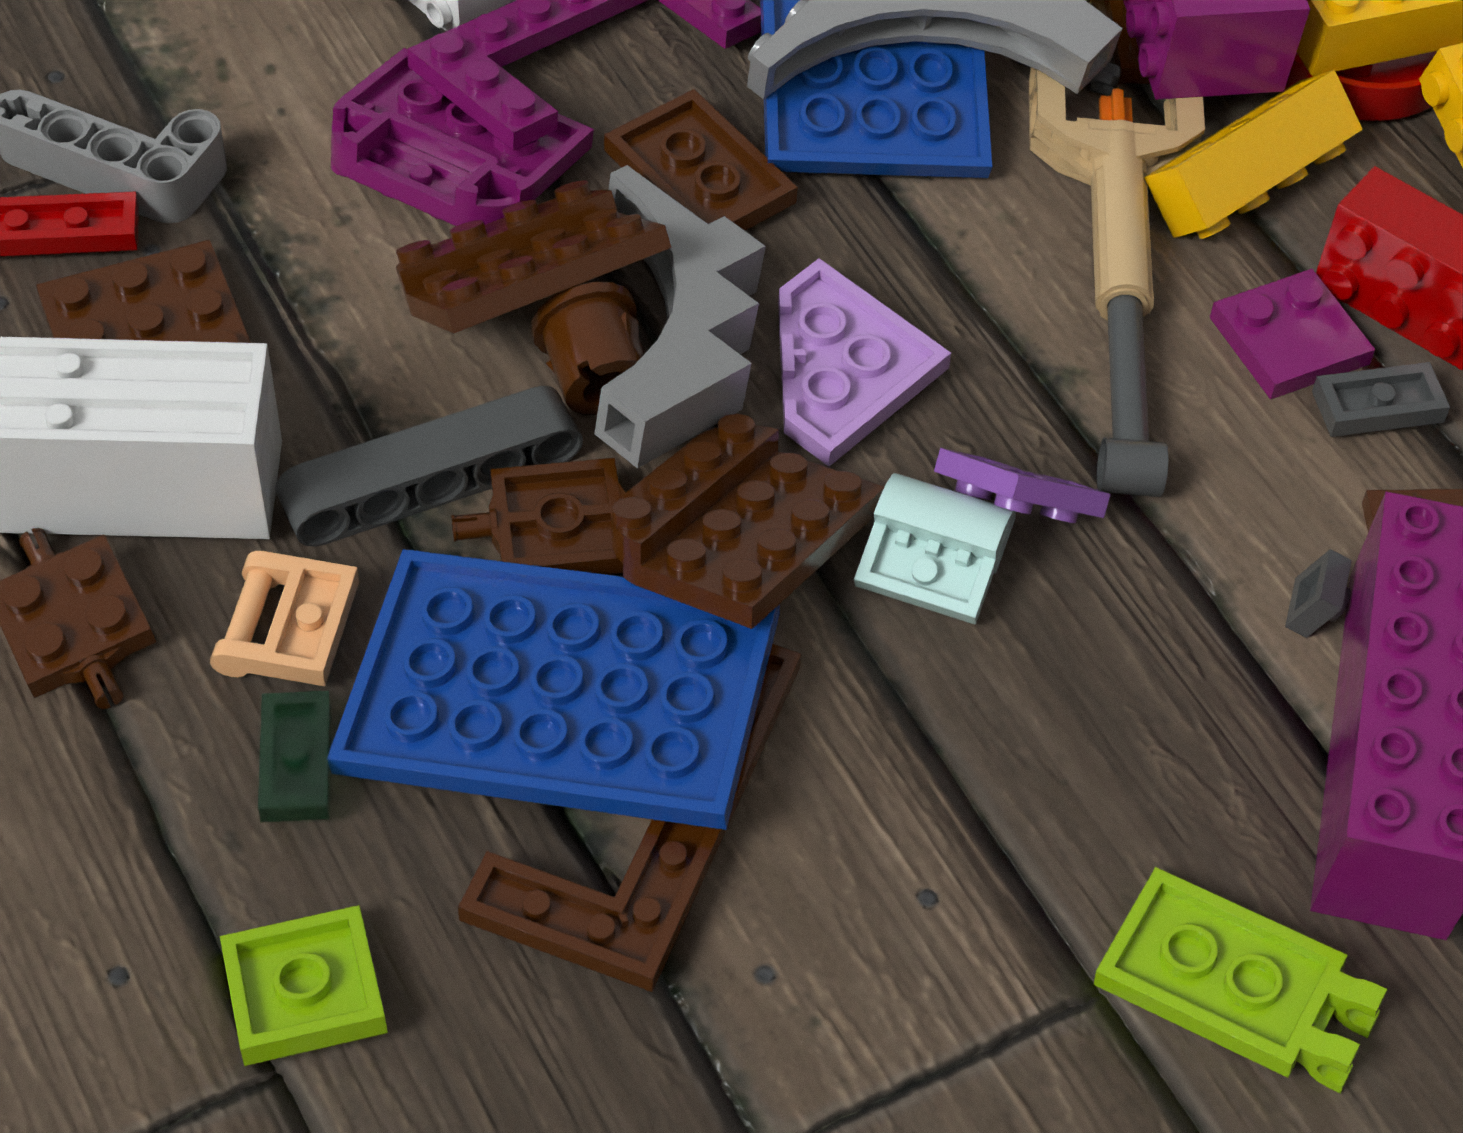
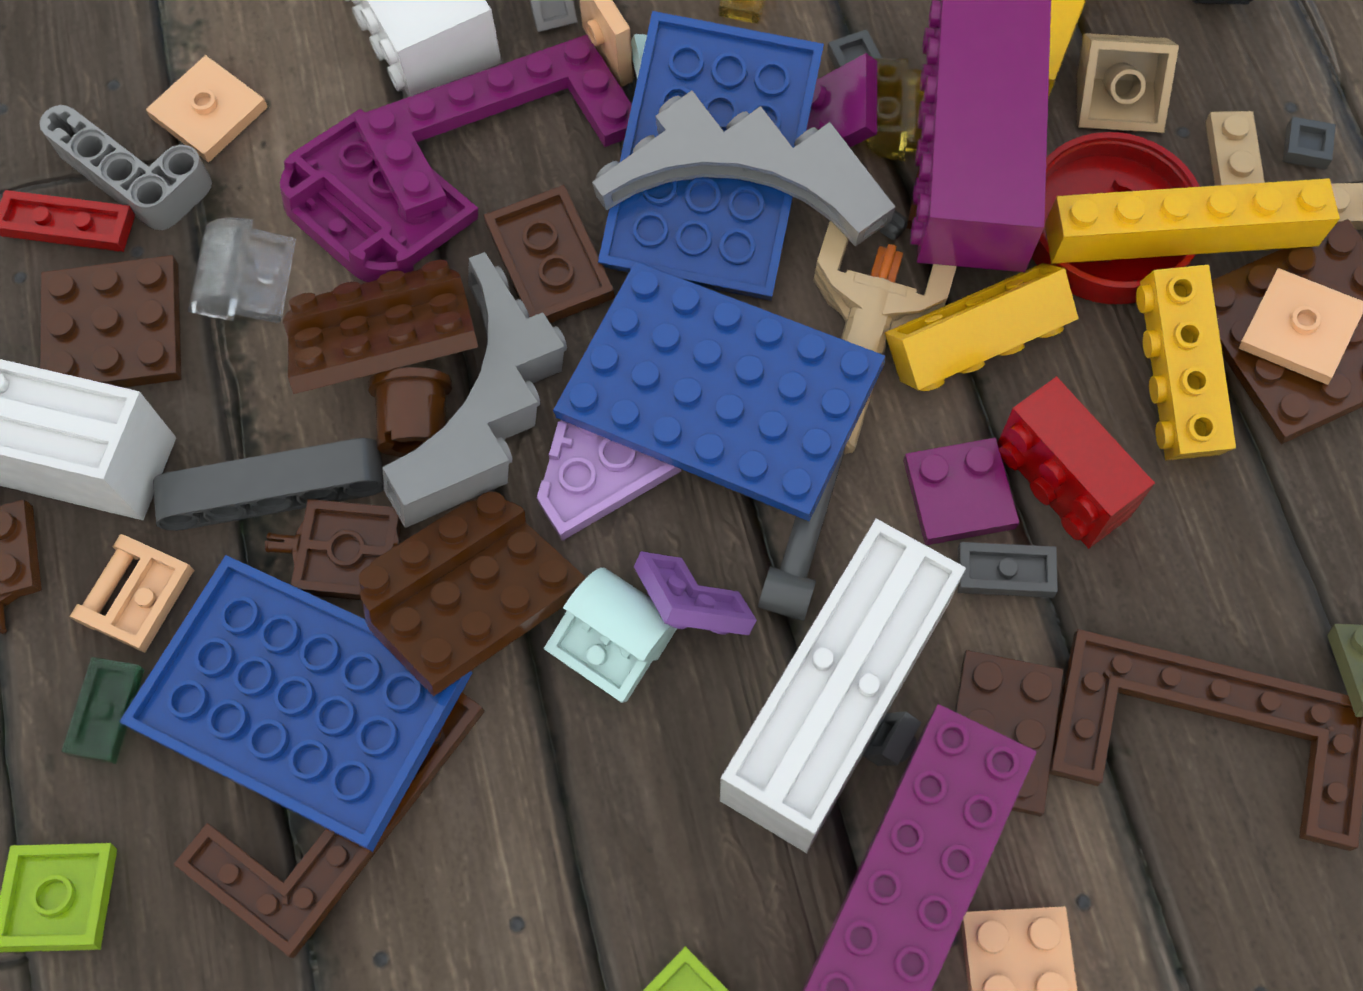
camera: 20 degrees right, 15 degrees up
none -> light nougat plate [145,55,268,163]
none -> clear brick [188,218,296,324]
none -> blue plate [553,261,885,522]
none -> white brick [720,519,966,853]

